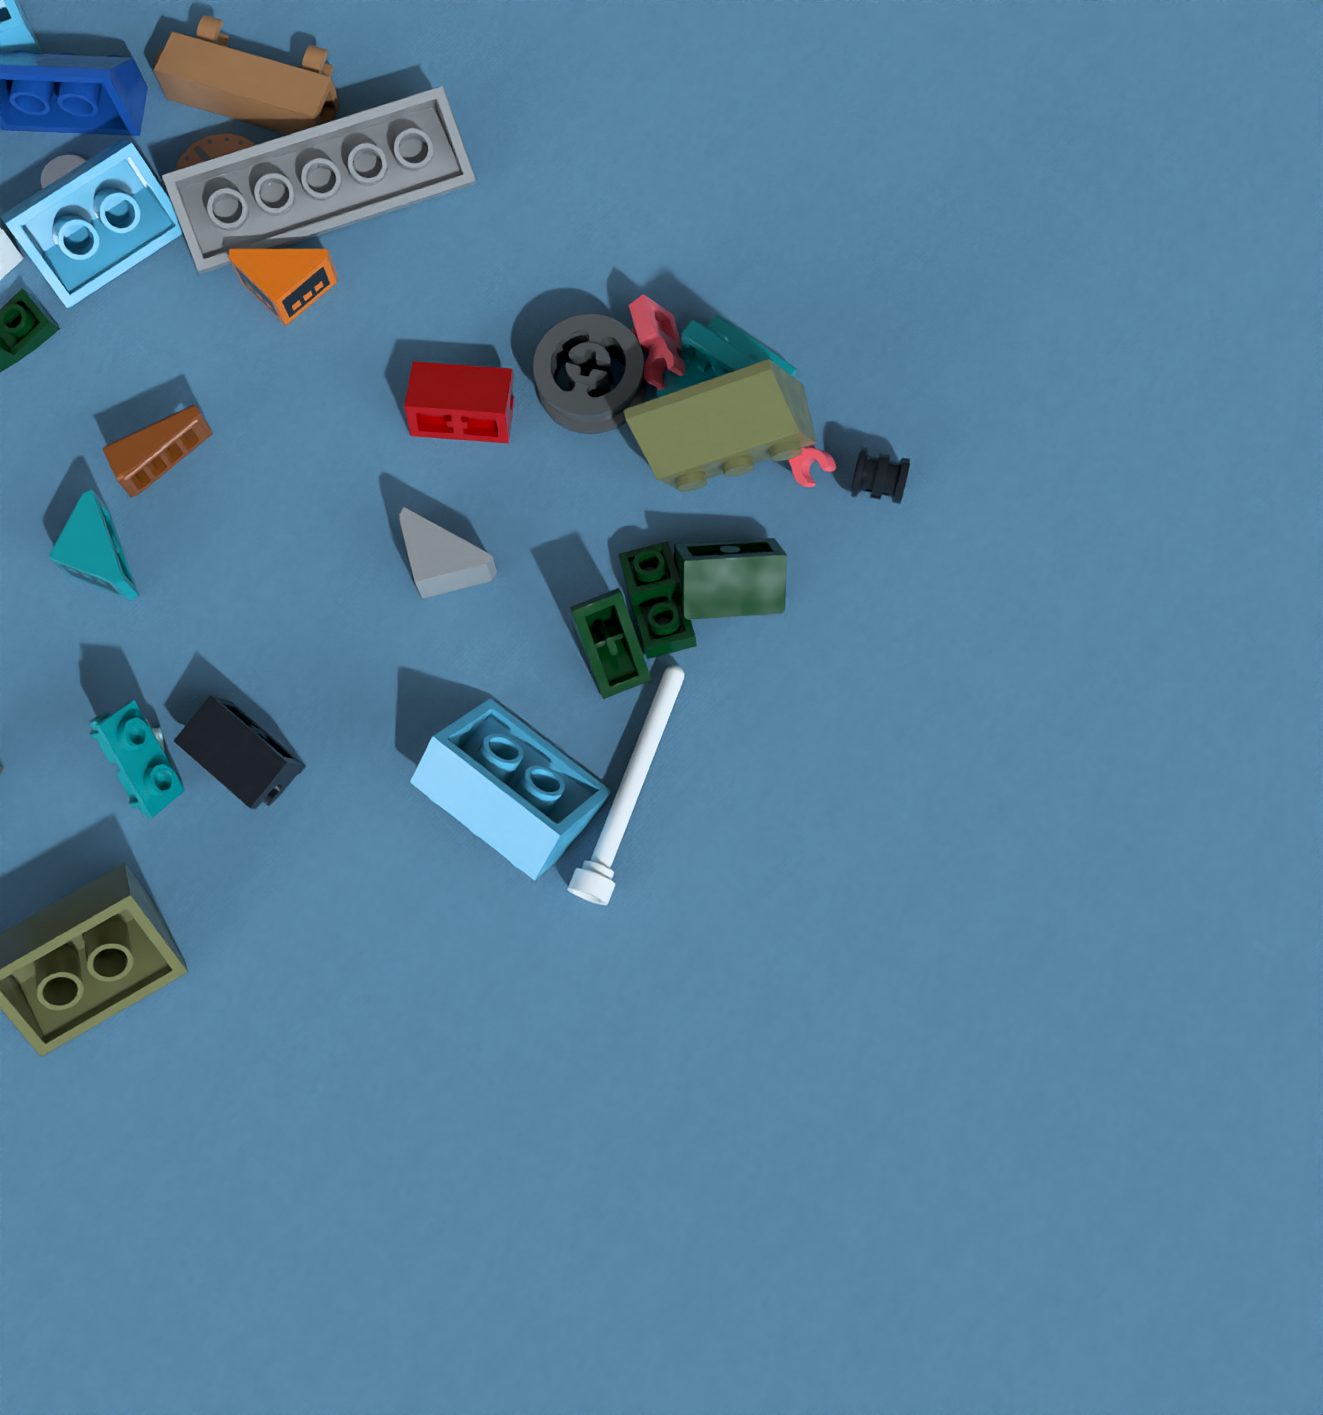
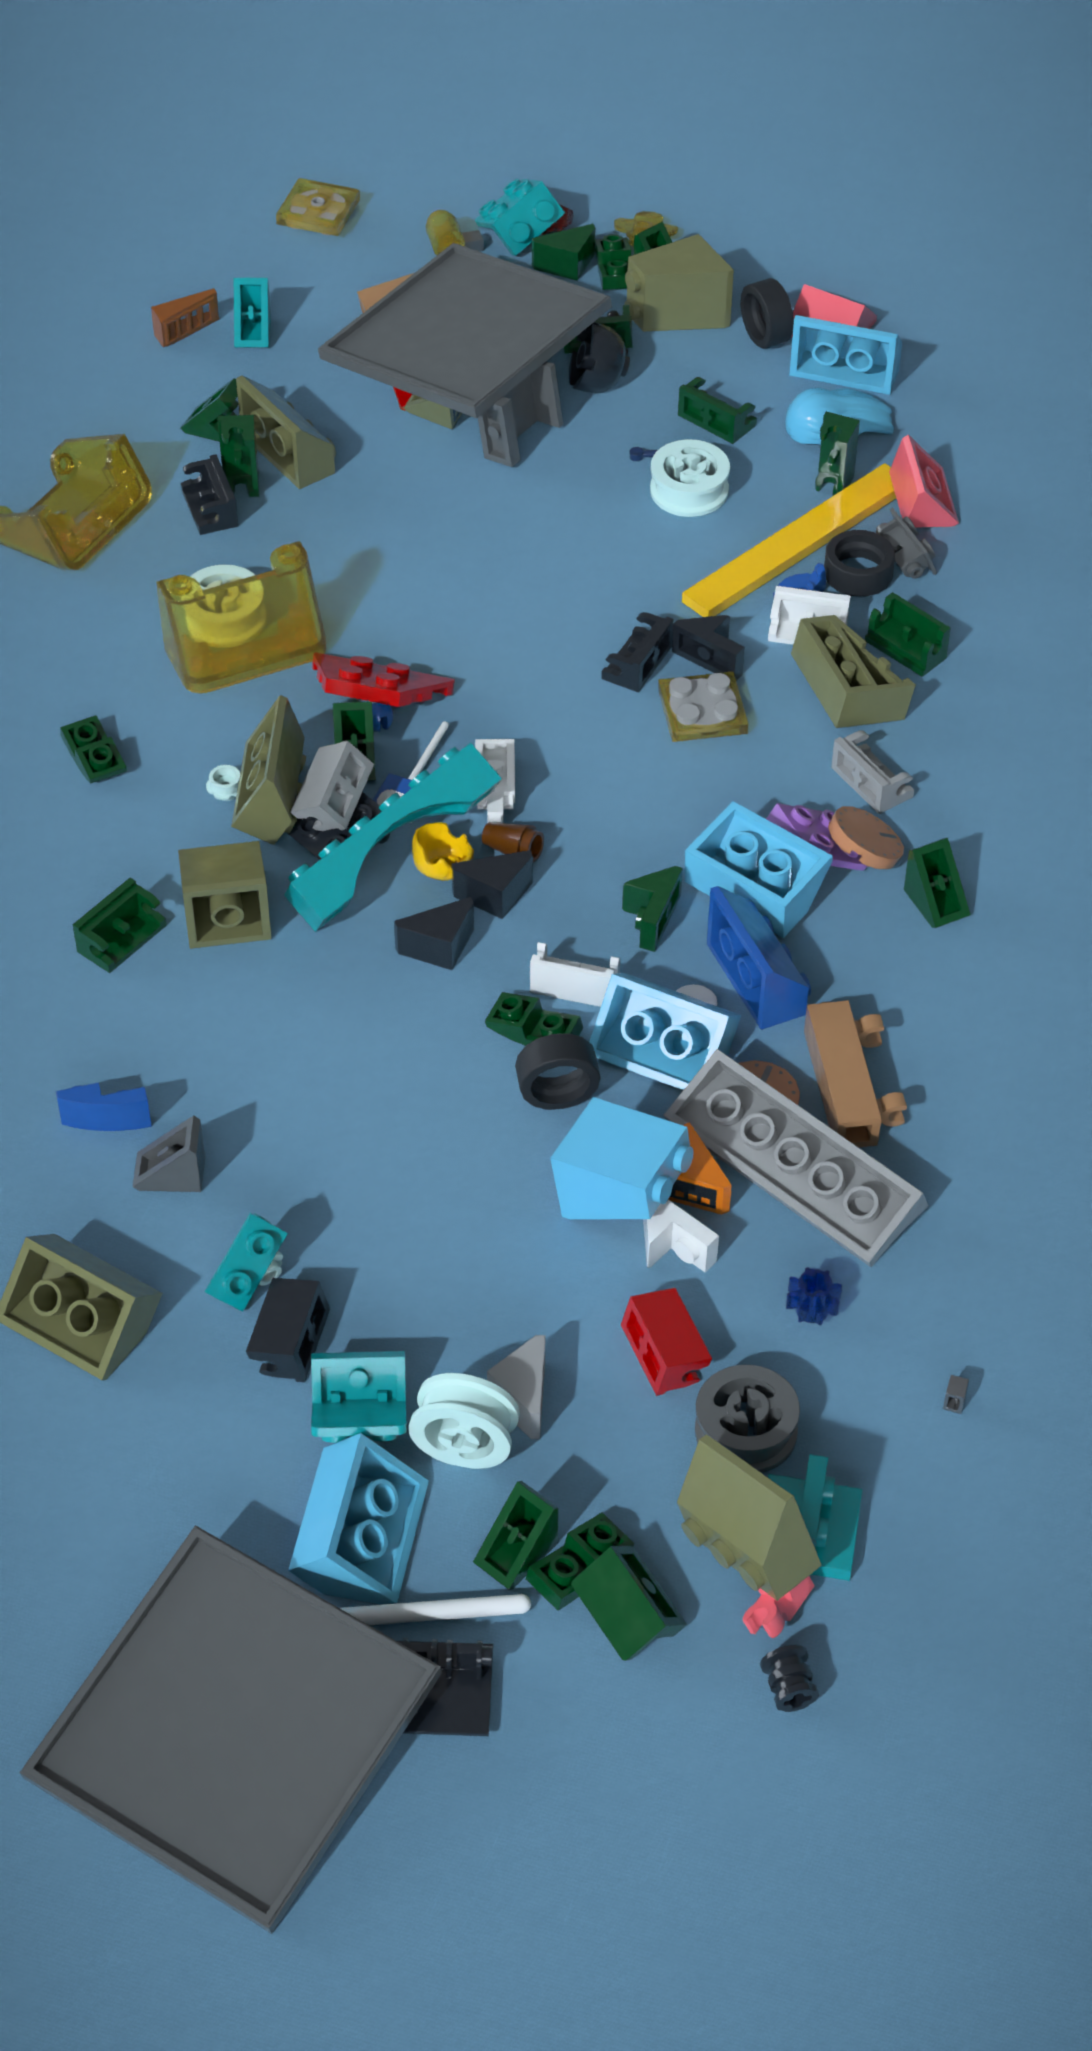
camera: 60 degrees right, 25 degrees down
teal slope [48,490,140,600] -> none
dark orange slope [102,405,213,498] -> none
coral plate [628,294,686,390] -> none
none -> dark grey tile [19,1525,442,1934]
none -> teal bracket [311,1351,407,1443]
none -> black hinge [397,1638,493,1736]
none -> light aqua wheel [408,1373,520,1469]
none -> black tyre [515,1033,601,1110]
none -> medium azure slope [550,1097,694,1220]
none -> white slope [643,1200,719,1273]
none -> clear blue gear [785,1267,842,1325]
none -> flat silver piece [943,1375,969,1414]

